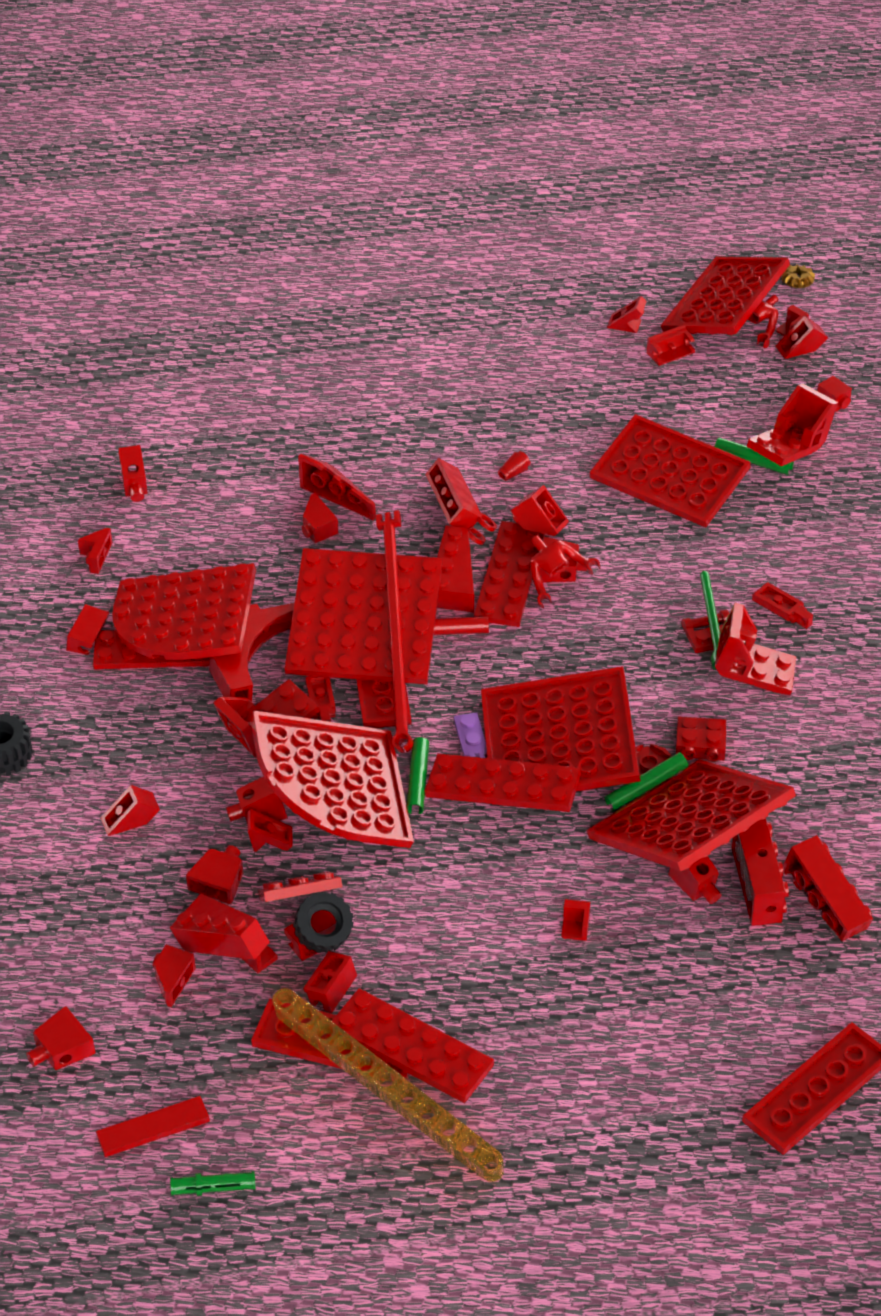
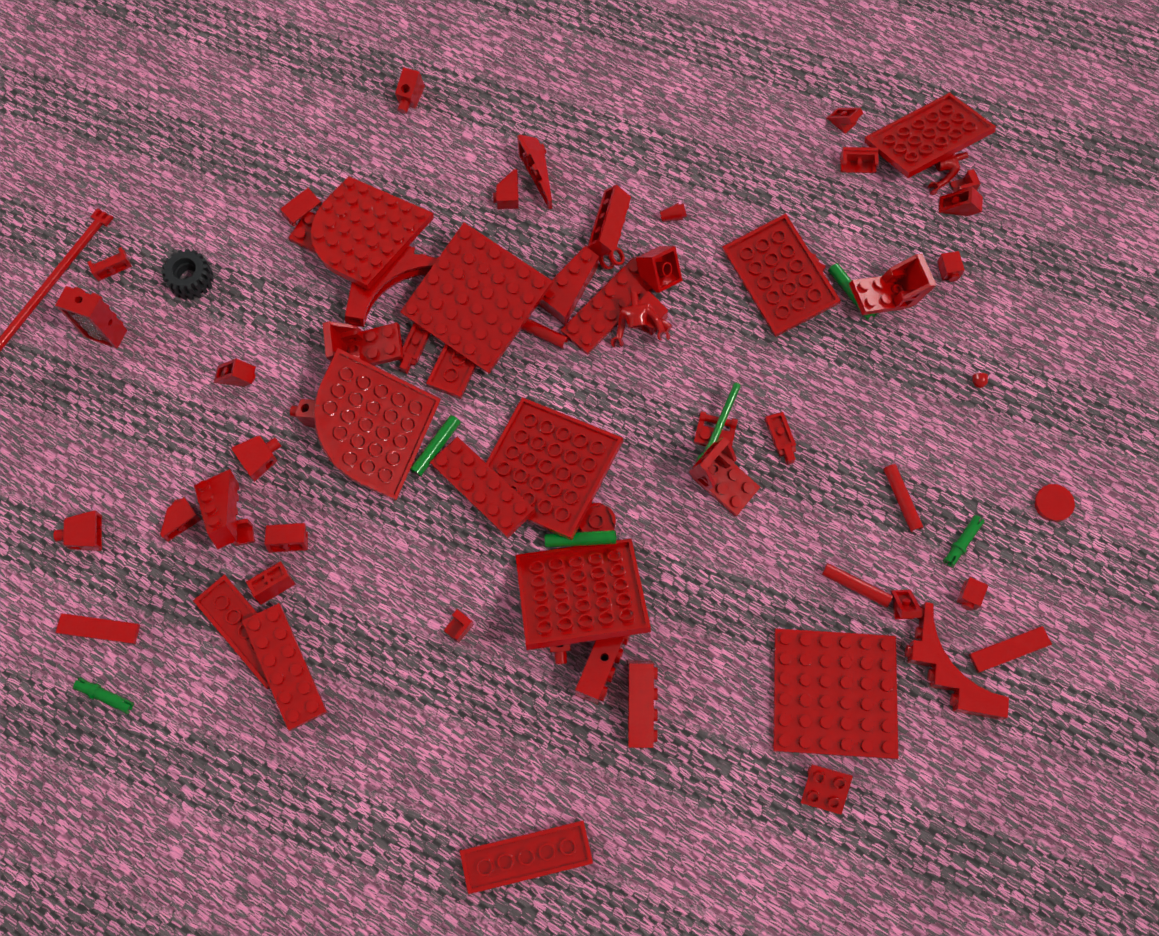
camera: 30 degrees right, 25 degrees up
red slope [78,528,113,574] -> none
red slope [248,809,293,852] -> none
plate [258,872,343,902] -> none
clear yellow beam [272,988,504,1182] -> none
black tyre [293,892,354,953] -> none
red hinge [376,510,413,753] -> none
medium lavender hinge [454,712,487,758] -> none
red plate [676,716,727,762] -> none
pearl gold gear [781,264,815,288] -> none

